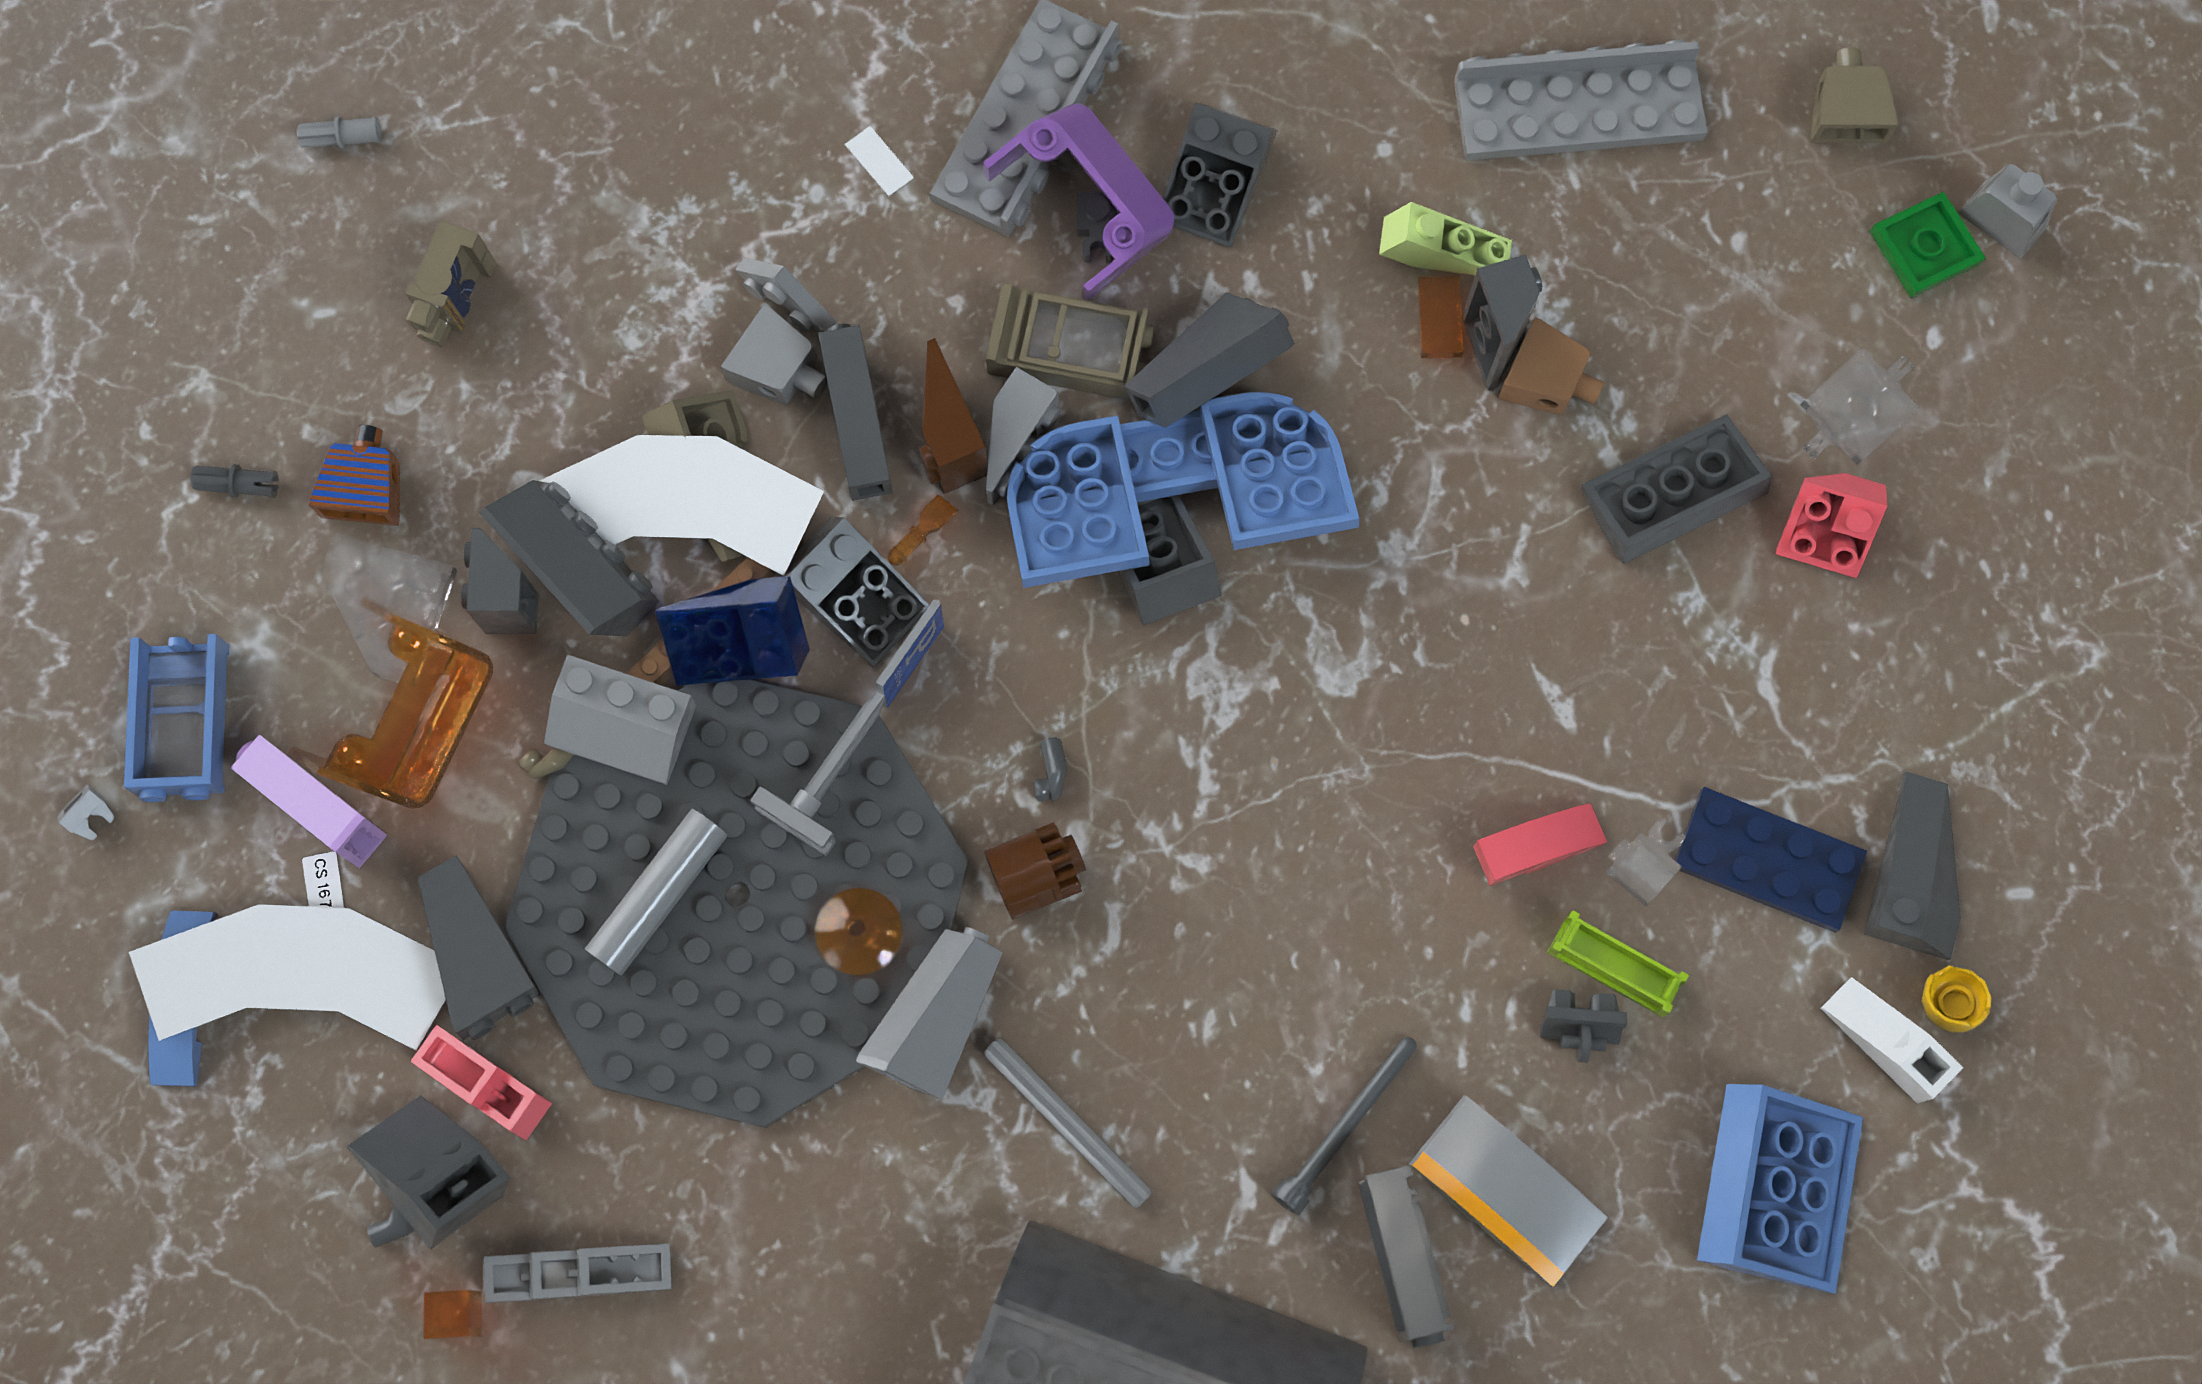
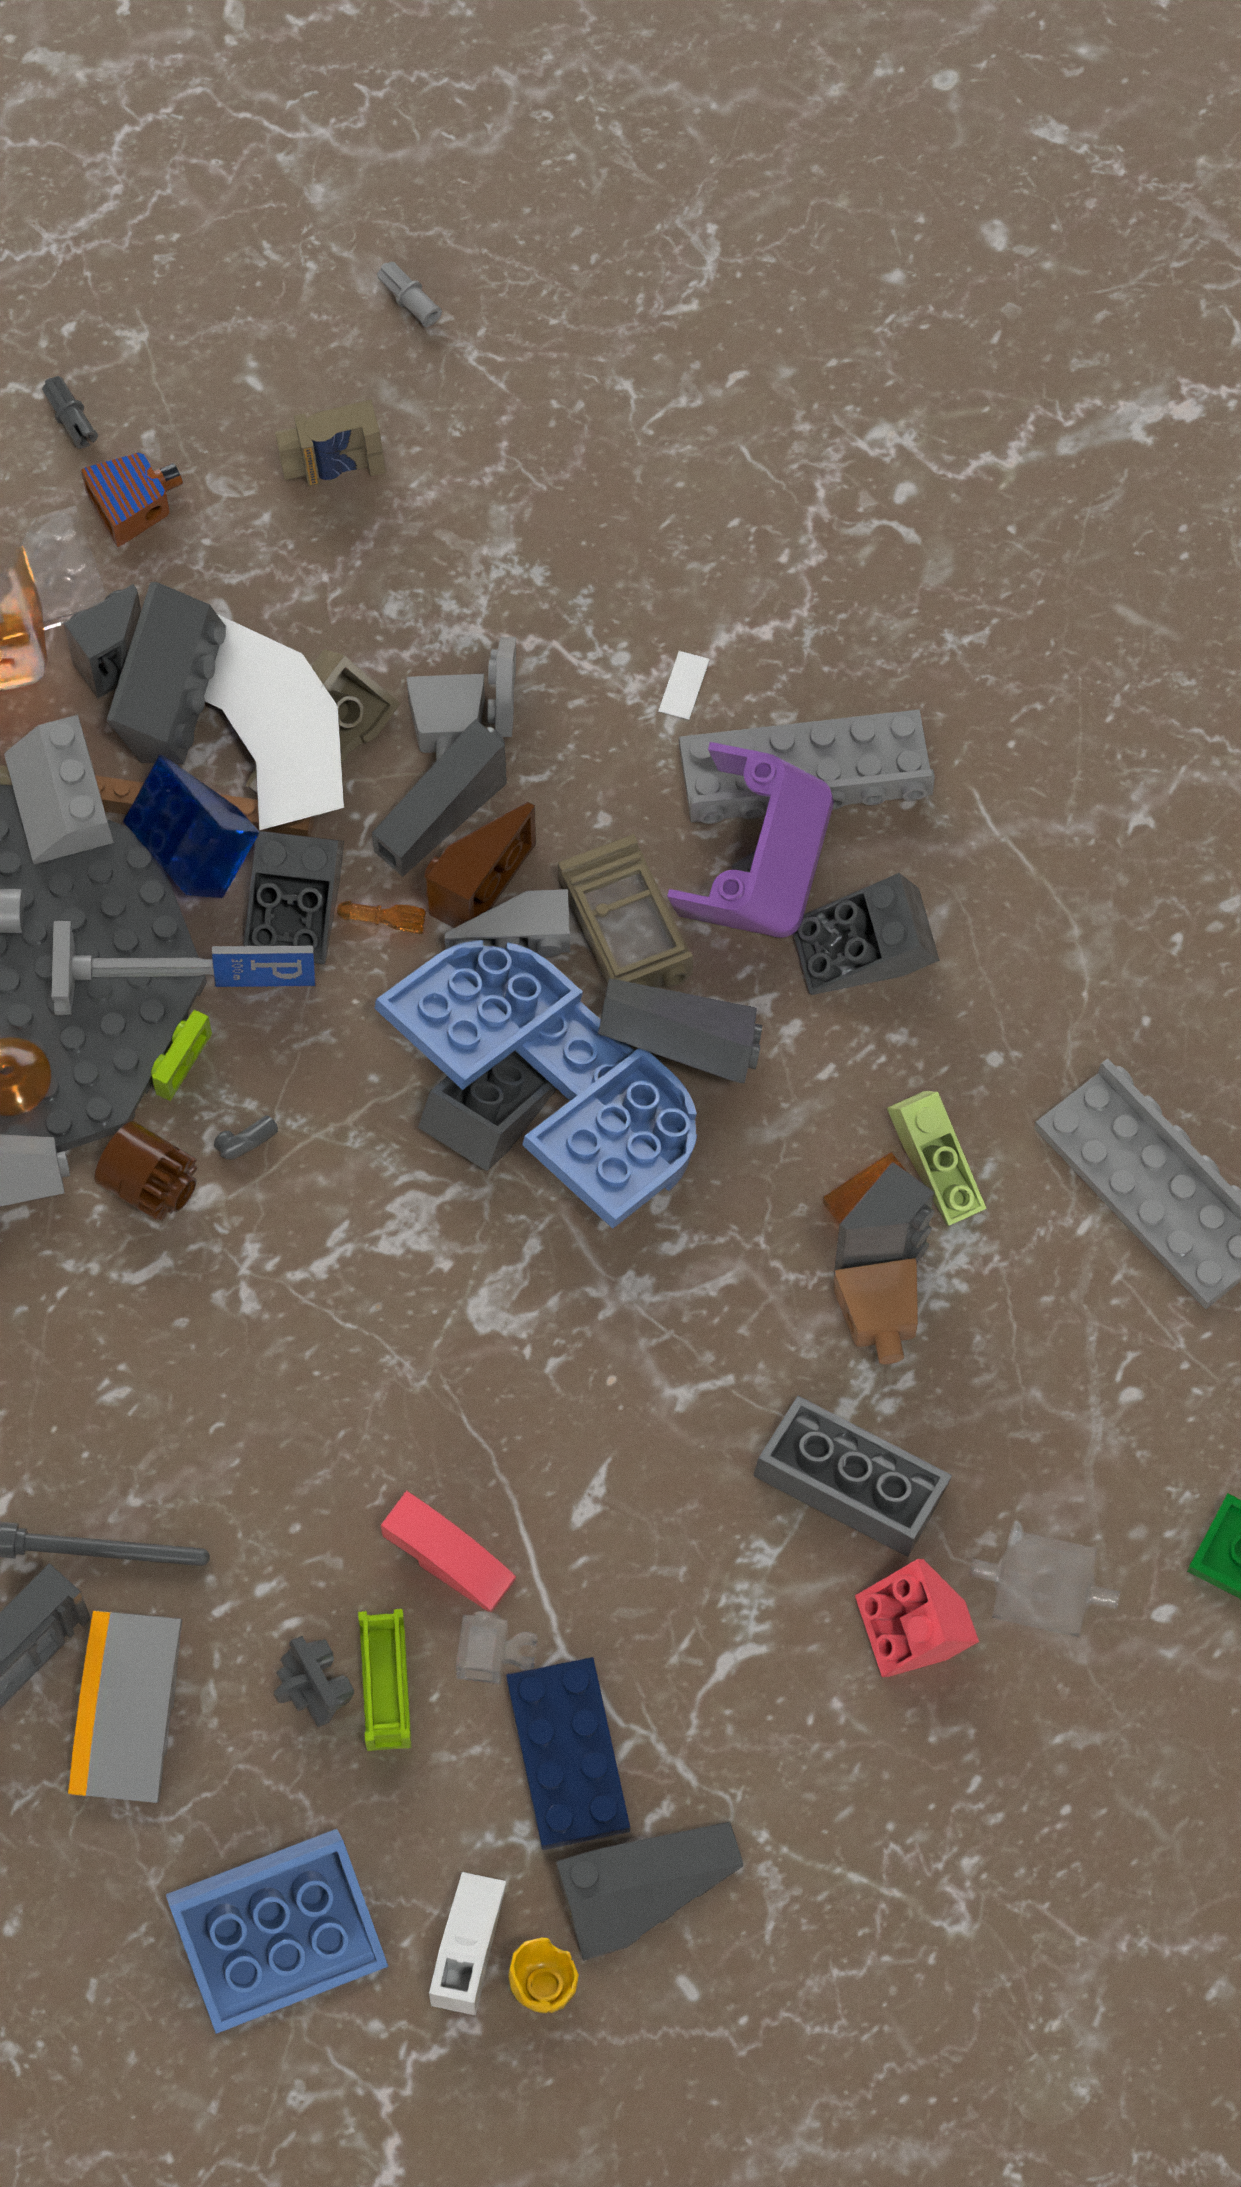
camera: 55 degrees right, 10 degrees down
none -> lime plate [151,1009,212,1101]

